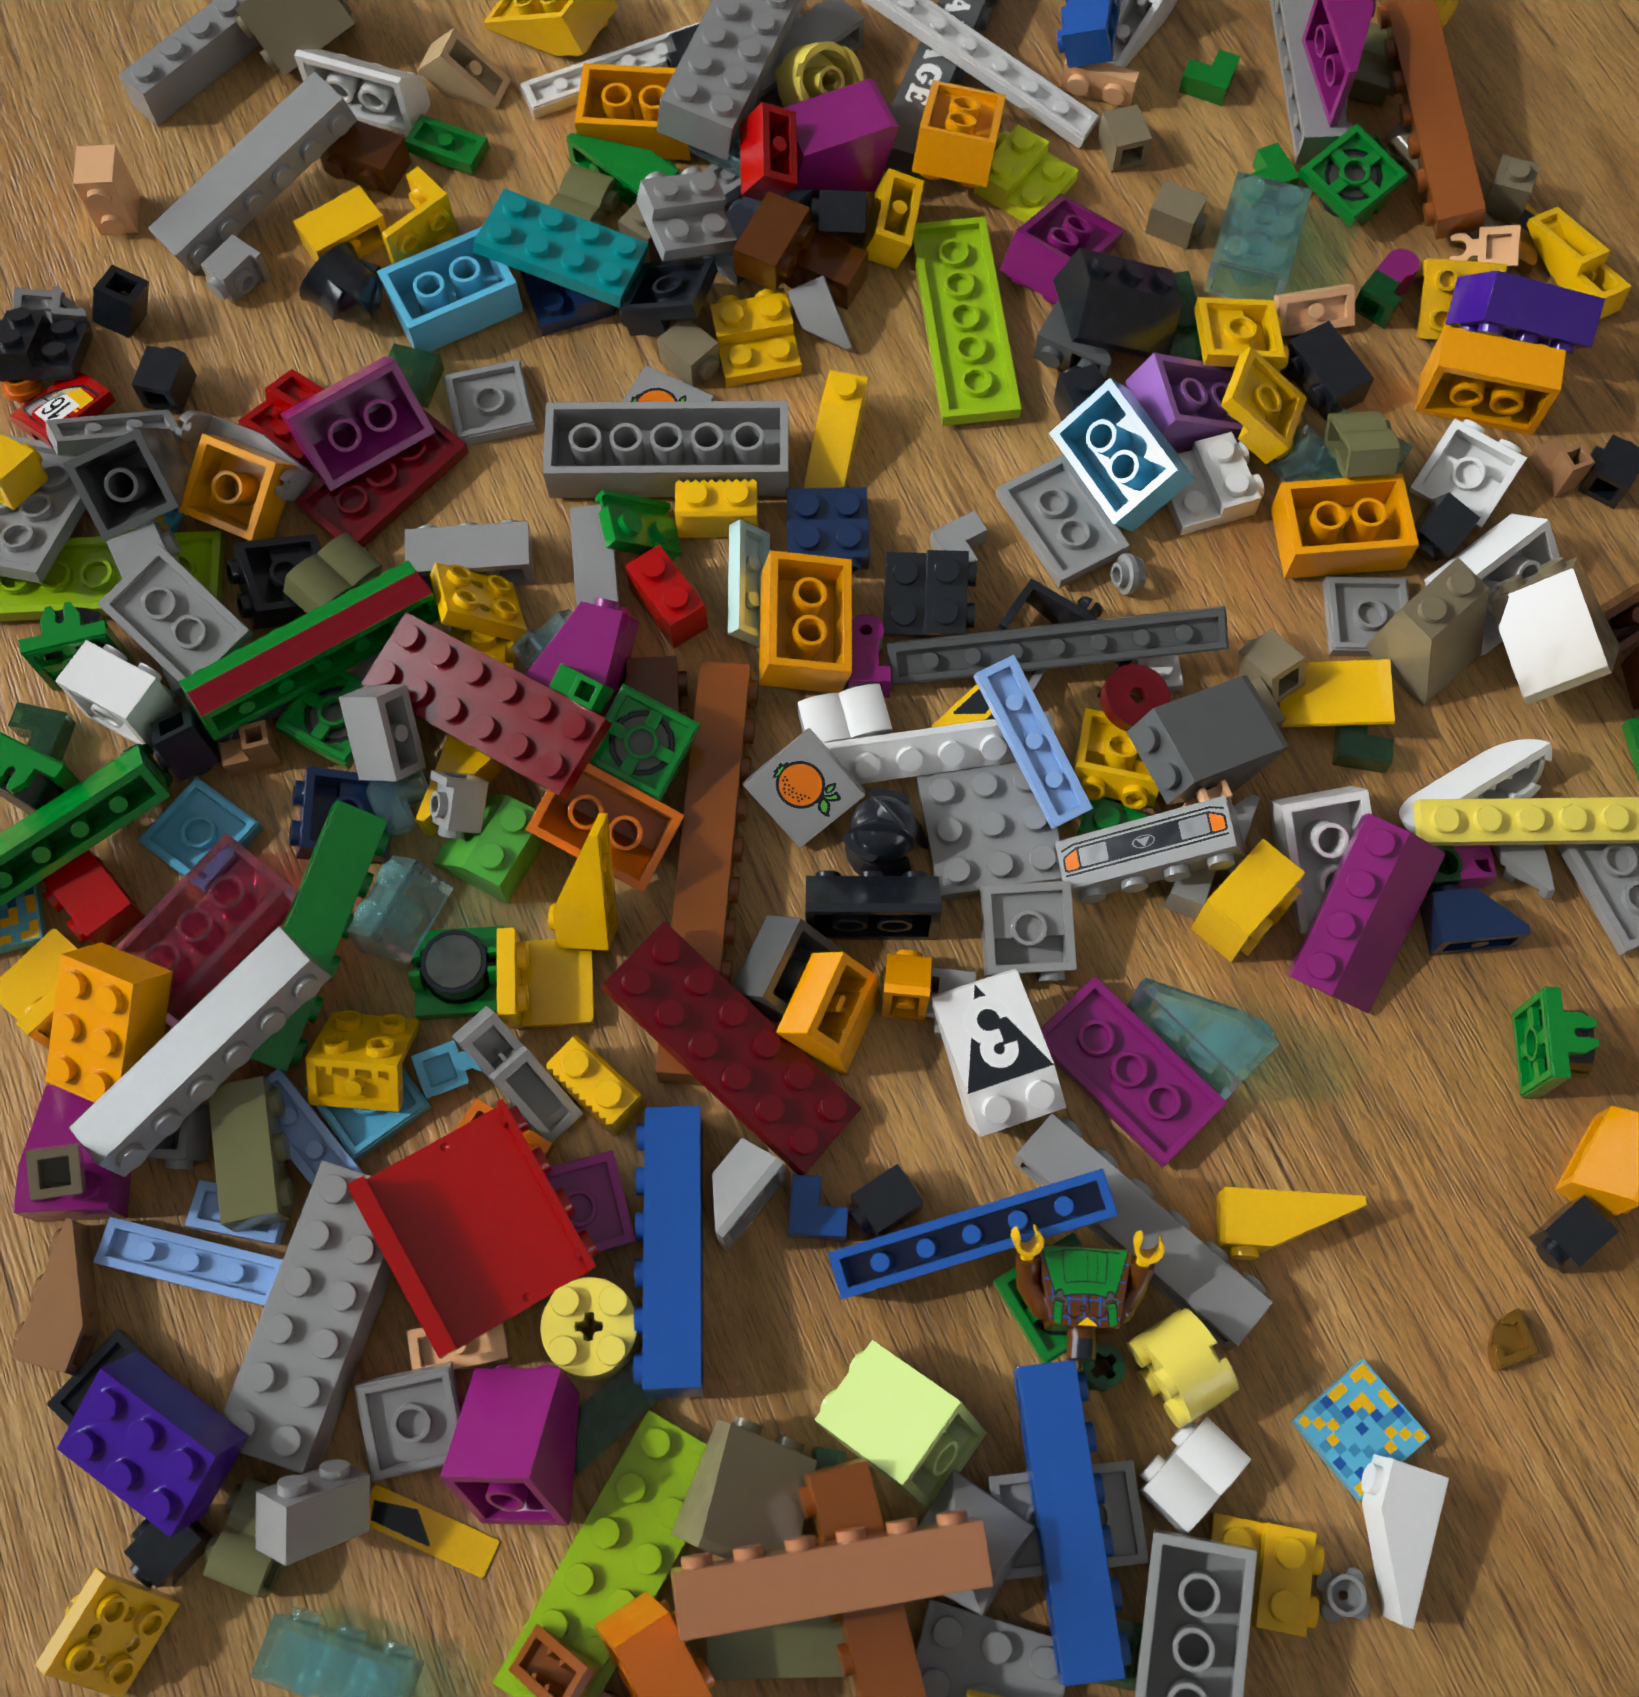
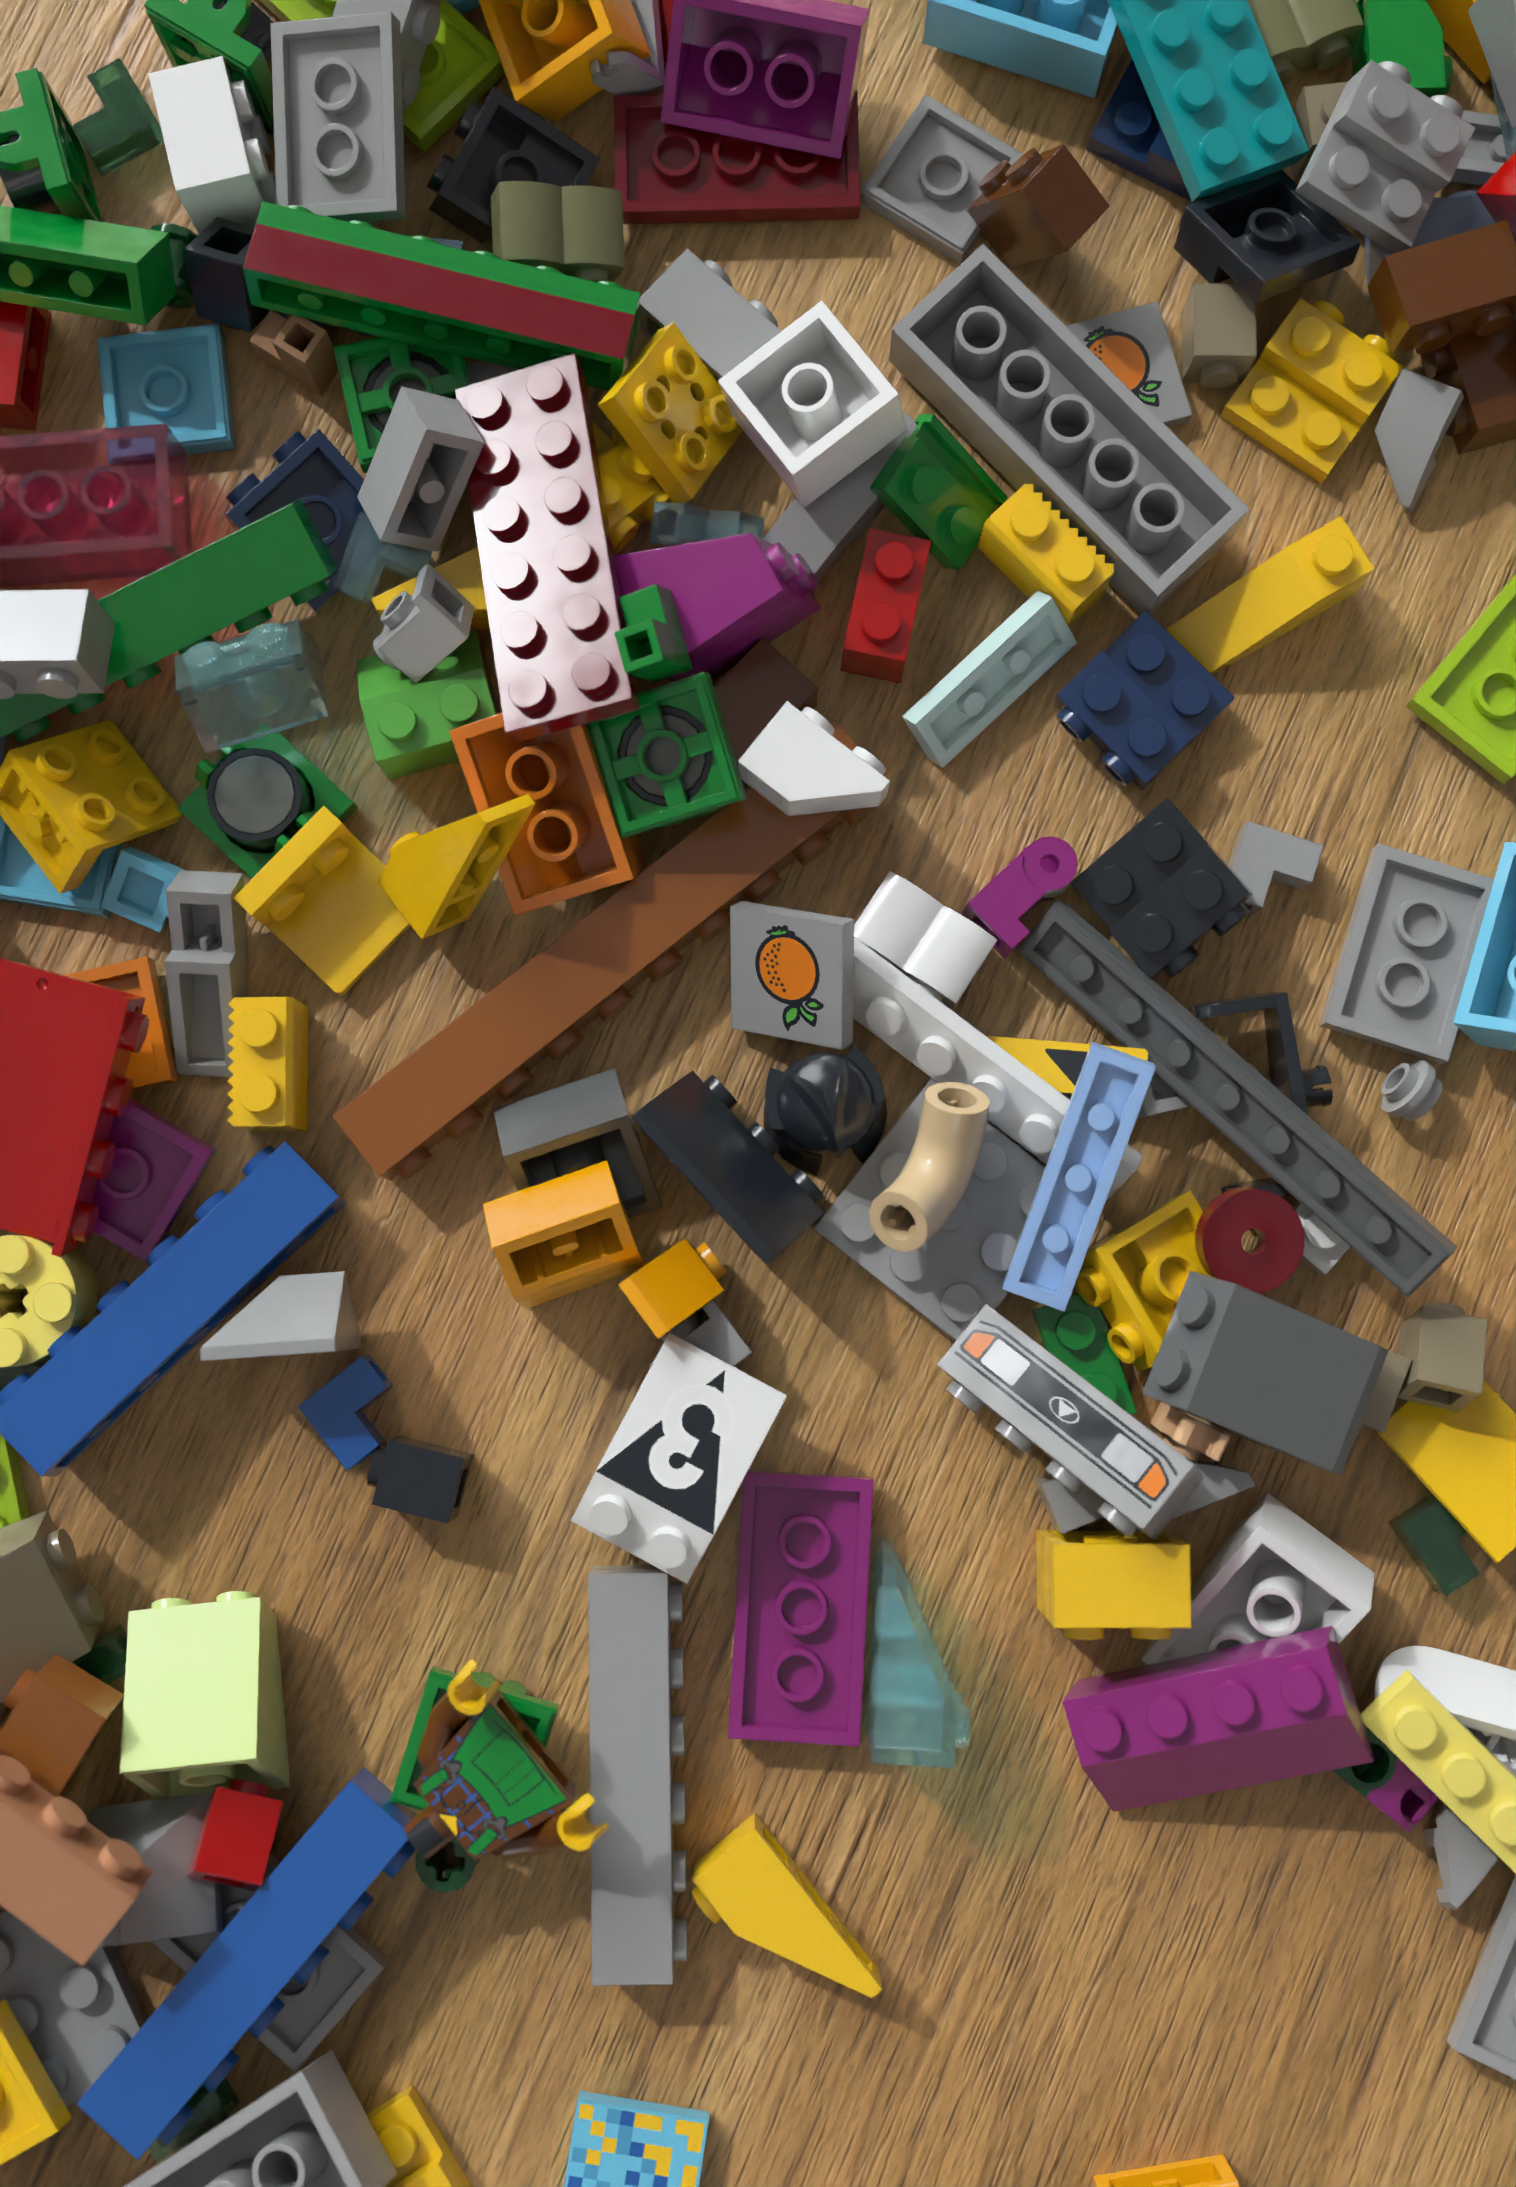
camera: 50 degrees right, 15 degrees up
clear green piece [388,343,444,408] -> none
dark red plate [600,921,862,1175] -> none
light orange brick [759,550,852,693] -> none
blue brick [828,1168,1119,1300] -> none
light grey plate [980,881,1077,981] -> none
light yellow brick [1126,1308,1239,1429] -> none
white brick [1138,1416,1252,1534] -> none
dark blue slope [1419,884,1531,955] -> none
green piece [1512,987,1600,1099] -> none
none -> red brick [187,1779,283,1891]
none -> white brick [718,301,907,507]
none -> white slope [738,701,890,816]
none -> tan cylinder [869,1082,990,1252]
none -> reddish brown brick [966,144,1110,269]

